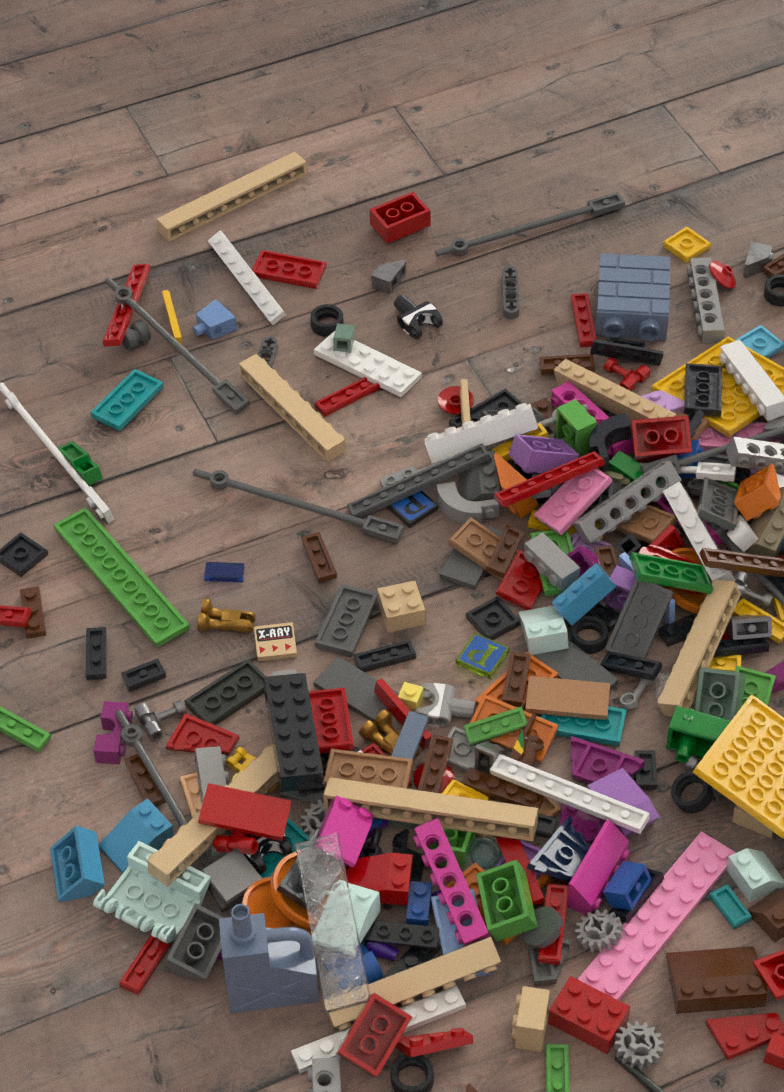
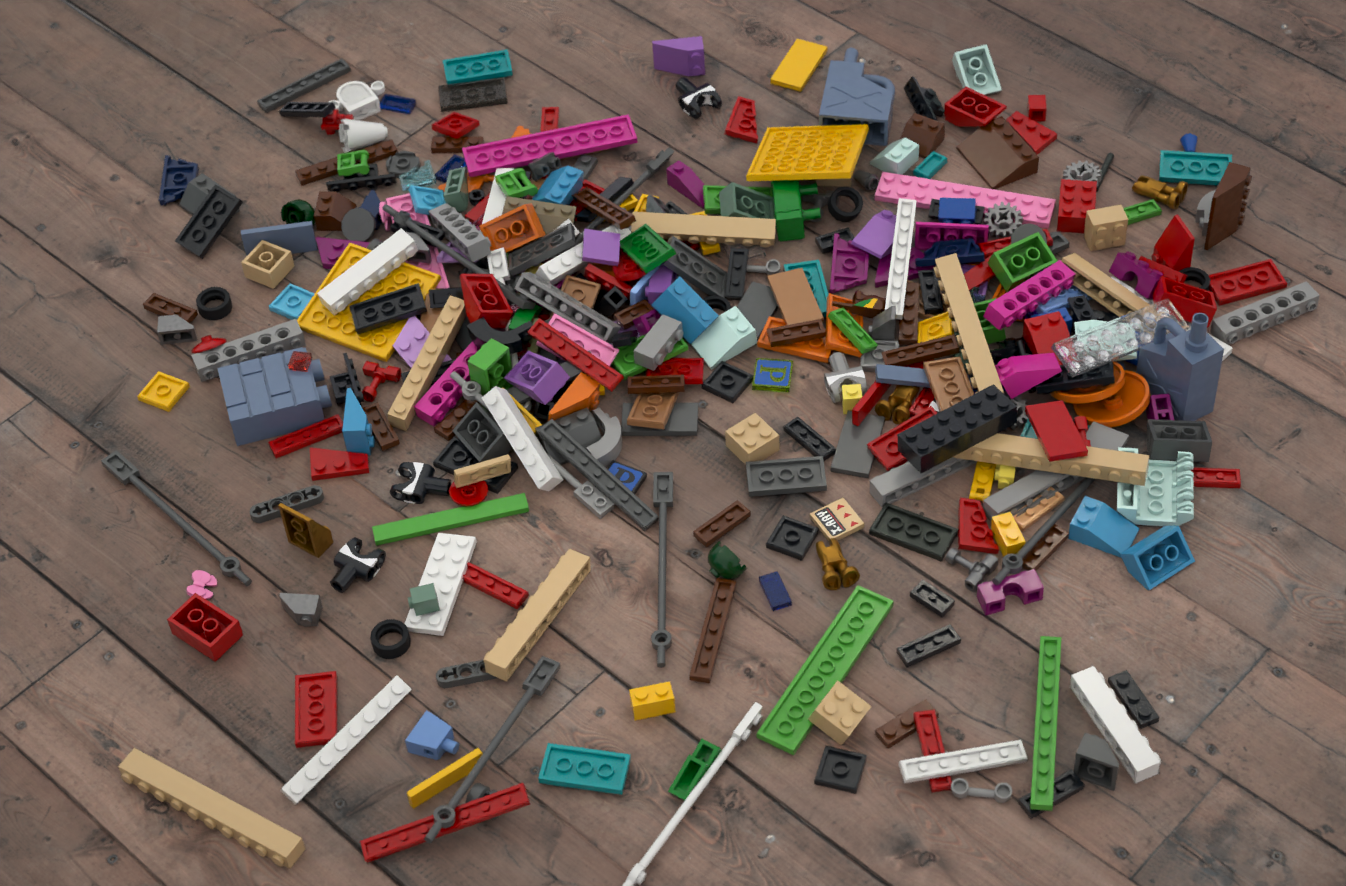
camera: 110 degrees left, 0 degrees up
none -> bright pink piece [186,570,217,600]
none -> pearl gold slope [278,503,333,558]
none -> clear red plate [288,351,312,372]
none -> red wing [310,447,370,481]
none -> dark azure slope [342,388,375,455]
none -> bright green tile [372,493,529,546]
none -> black connector [390,462,452,504]
none -> medium lavender tile [582,228,620,266]
none -> black slope [612,330,638,348]
none -> yellow brick [629,681,676,721]
none -> reddish brown plate [689,578,736,683]
none -> dark green cylinder [708,541,747,580]
none -> black tile [766,515,819,561]
none -> tan brick [808,681,871,745]
none -> dark grey cone [854,170,879,190]
none -> yellow brick [991,512,1026,557]
none -> magenta arch [1108,251,1163,299]
none -> red slope [1152,214,1195,272]

